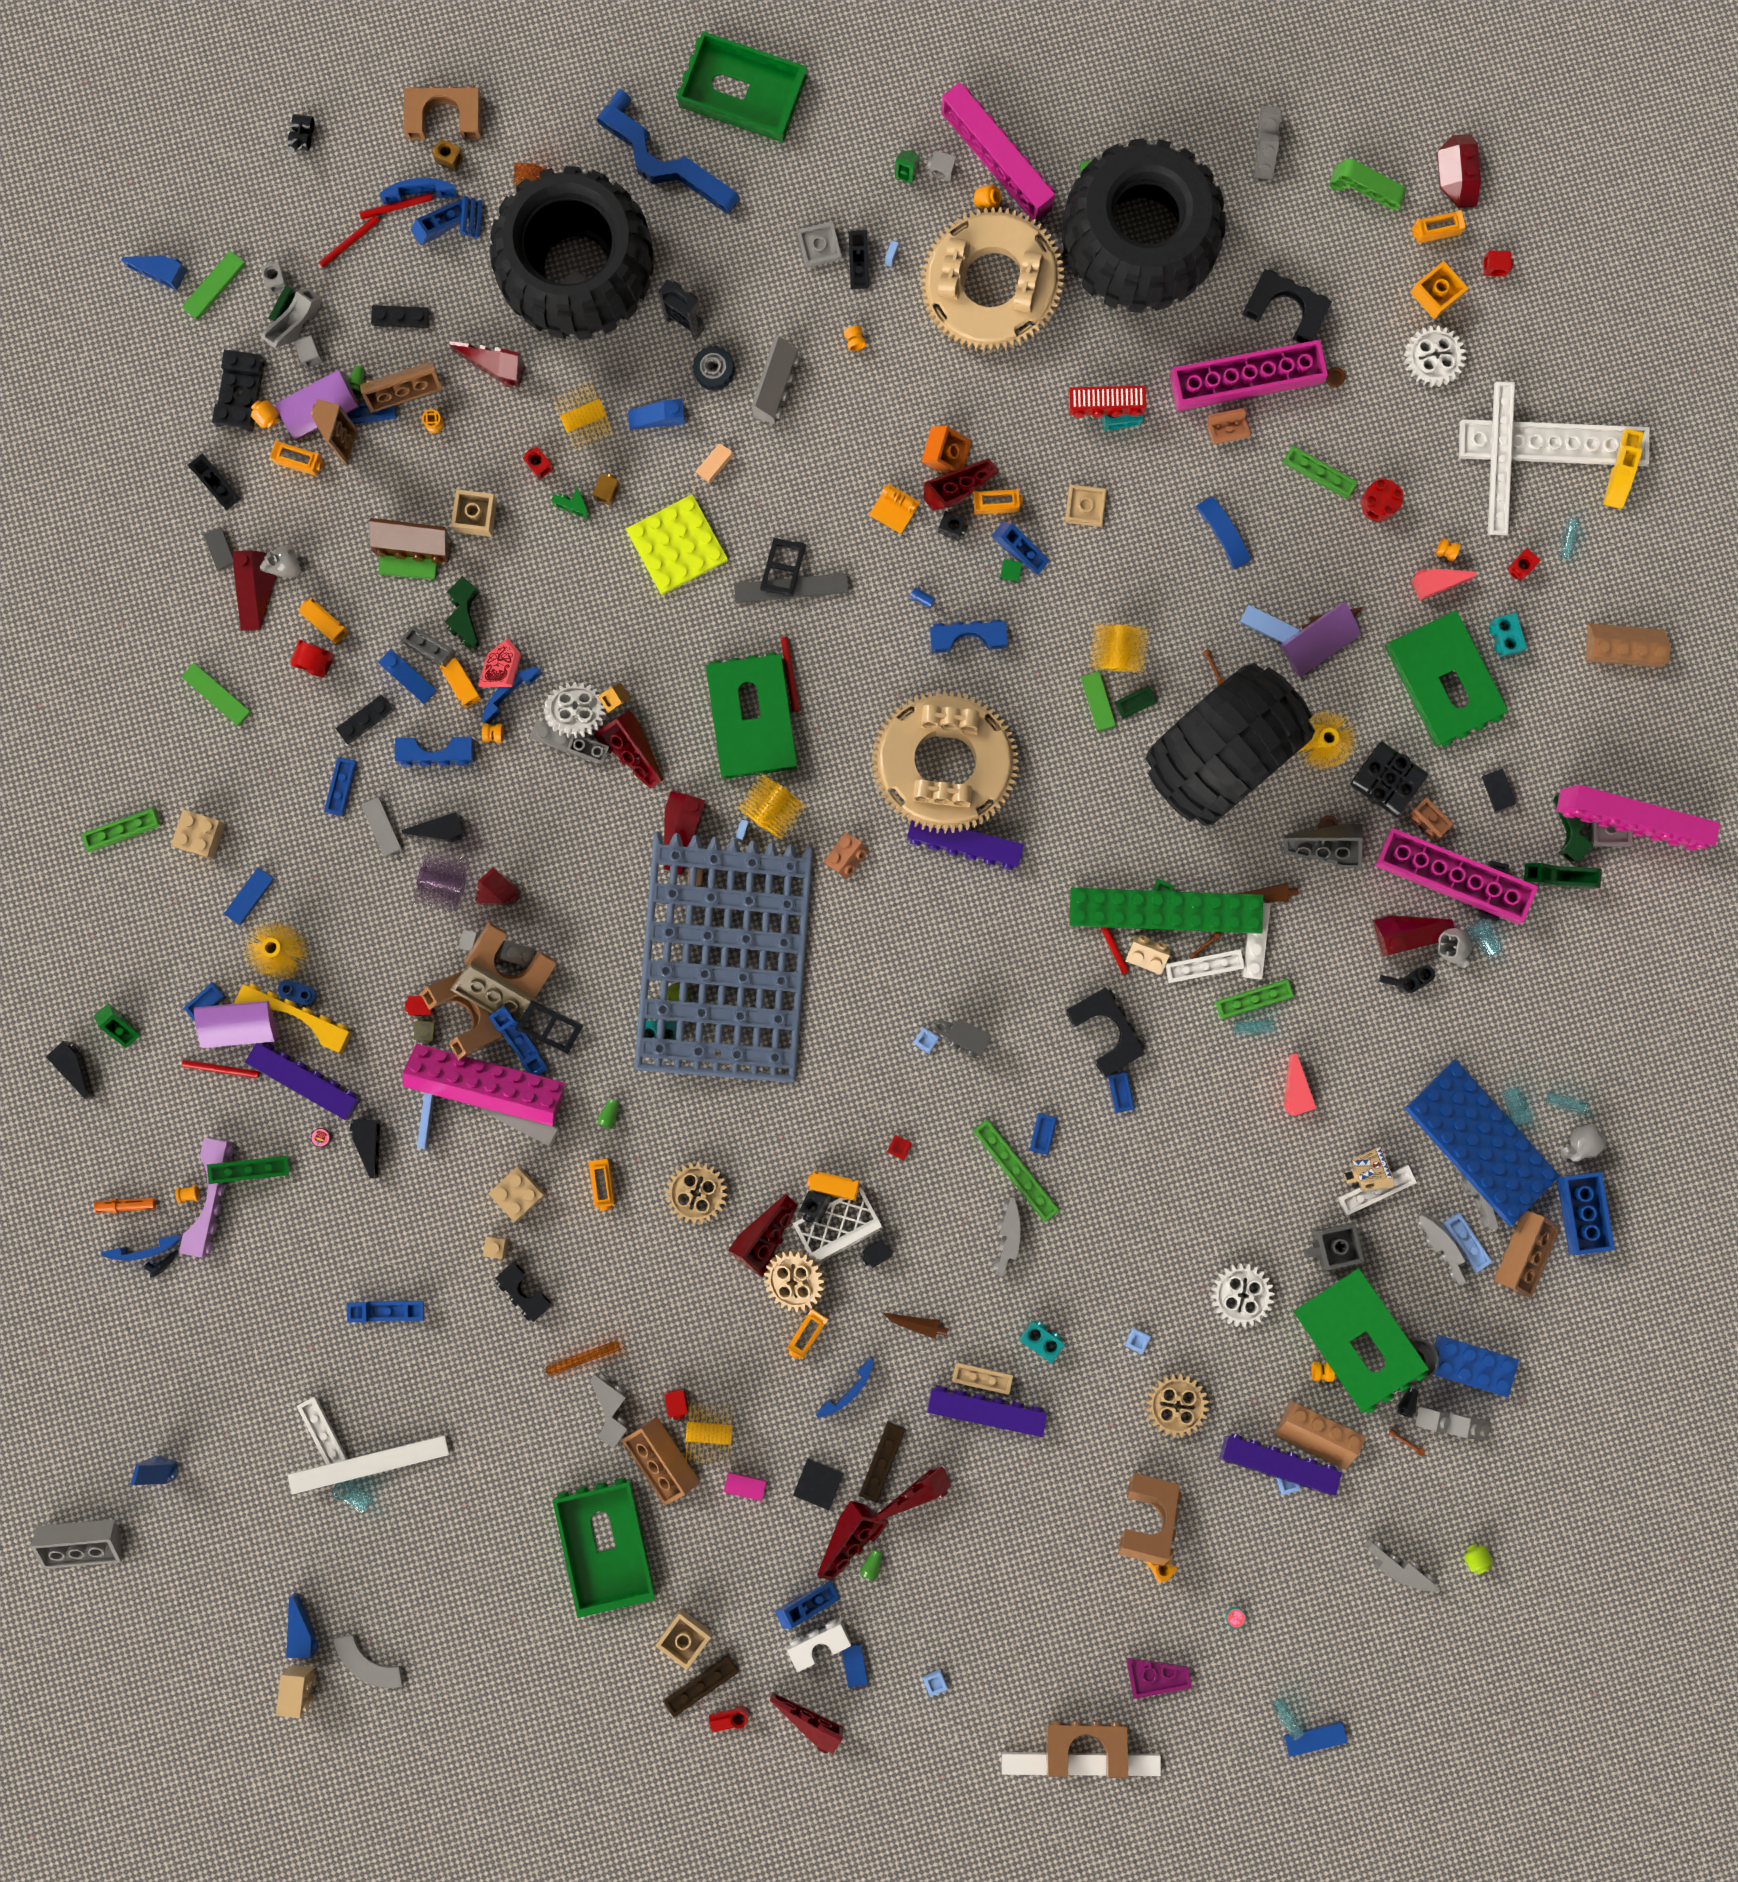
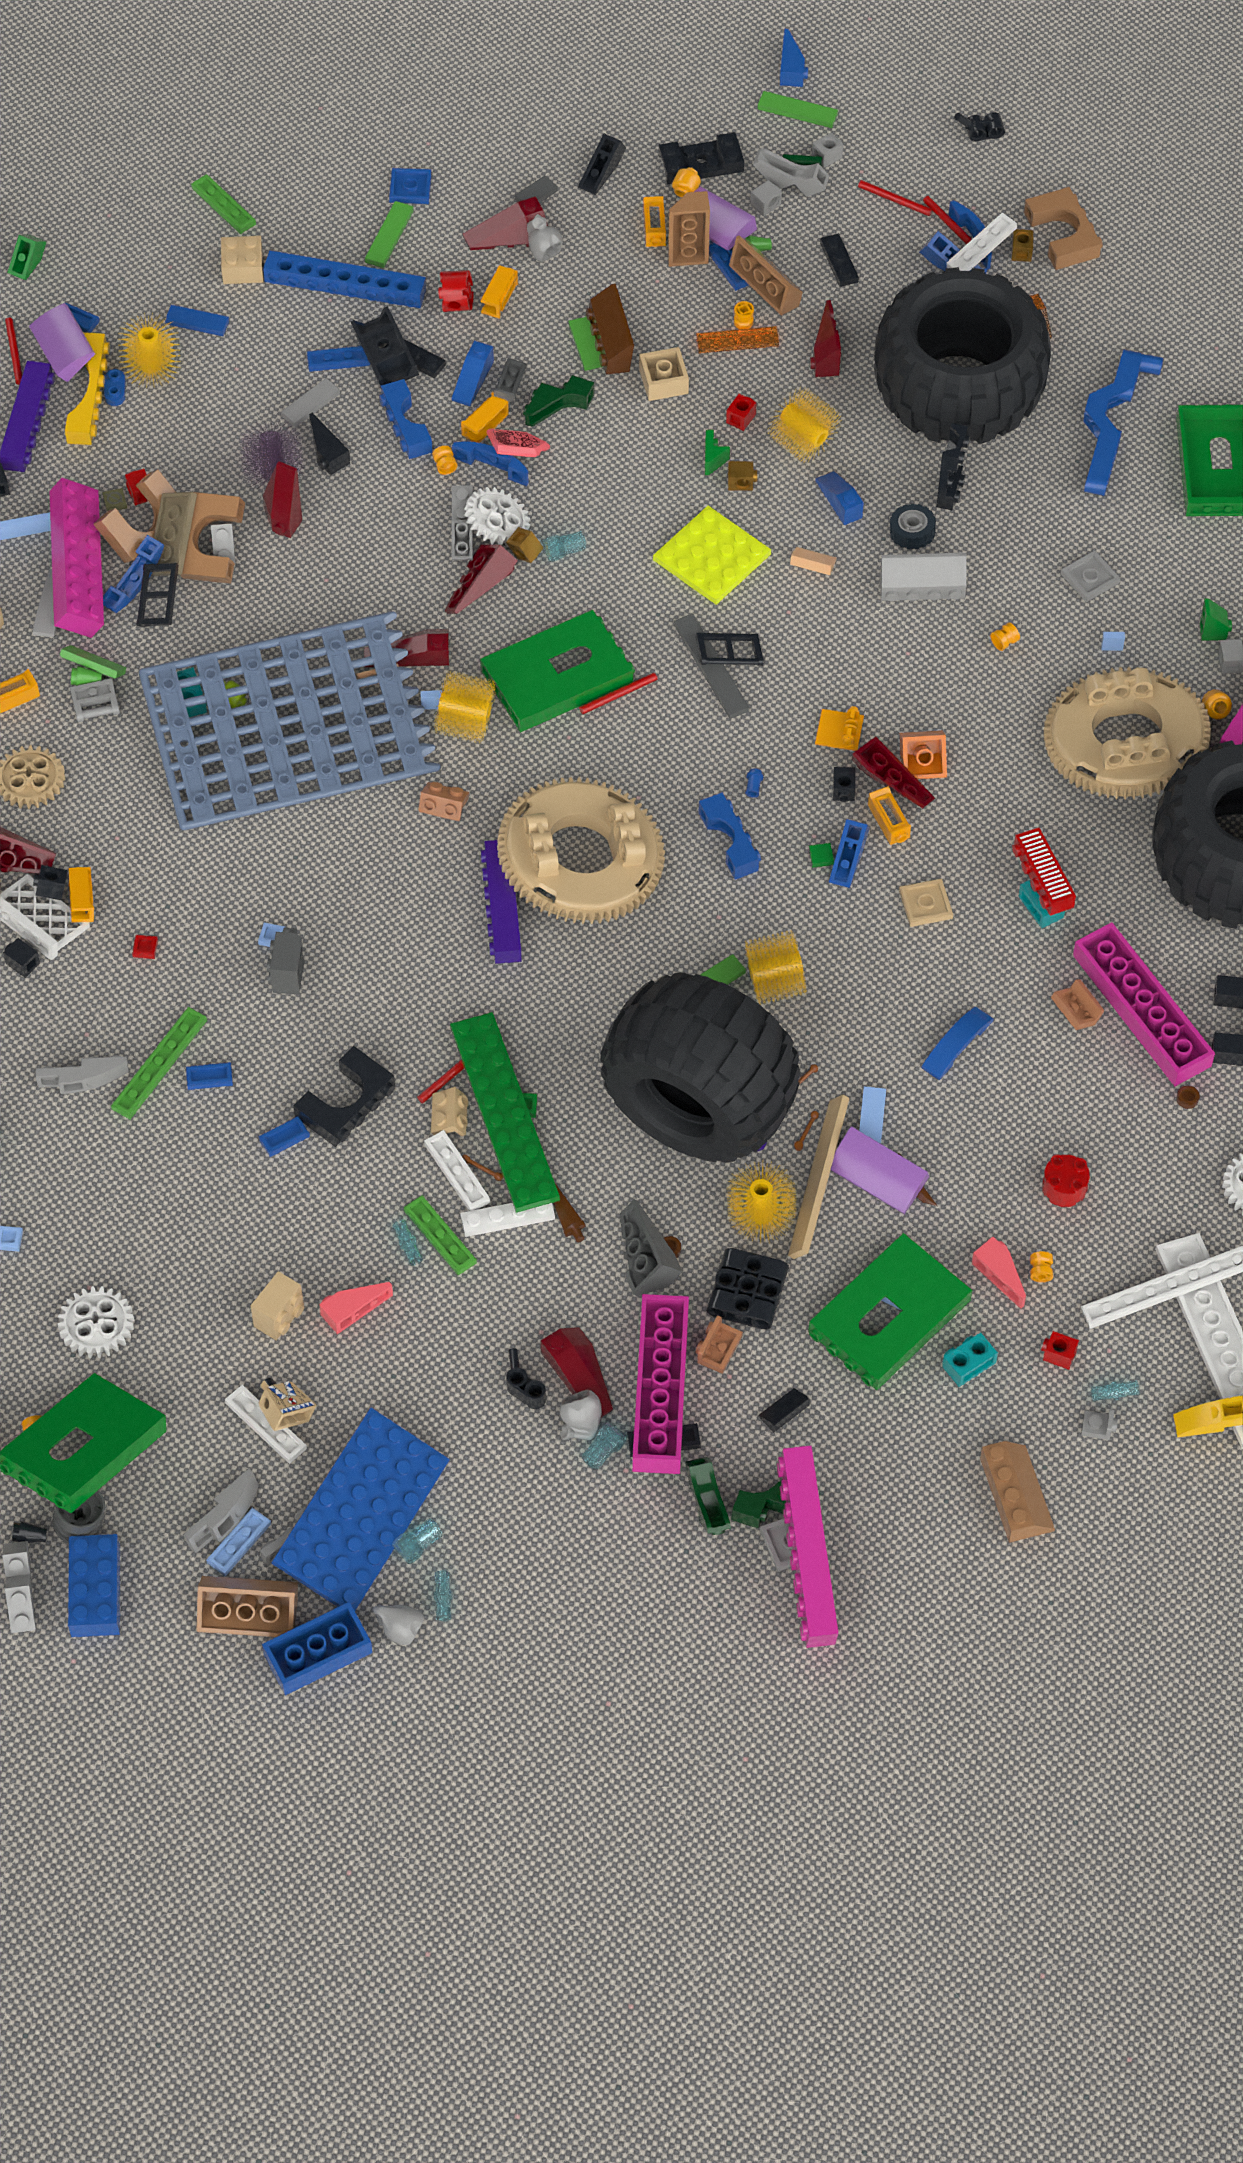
camera: 70 degrees right, 25 degrees down
black slope [848,228,869,289] -> none
bright green tile [1282,445,1358,500] -> none
dark grey hinge [1303,1223,1364,1270] -> none
none -> bright green tile [60,645,127,679]
none -> light grey plate [70,679,120,723]
none -> tan brick [250,1271,304,1341]
none -> blue brick [263,250,426,308]
none -> black piece [351,306,419,388]
none -> blue tile [389,168,432,204]
none -> clear light blue piece [542,531,586,562]
none -> clear orange tile [696,326,779,354]
none -> tan tile [788,1095,849,1259]
none -> white plate [947,213,1017,271]
none -> light grey bracket [1081,1409,1118,1440]

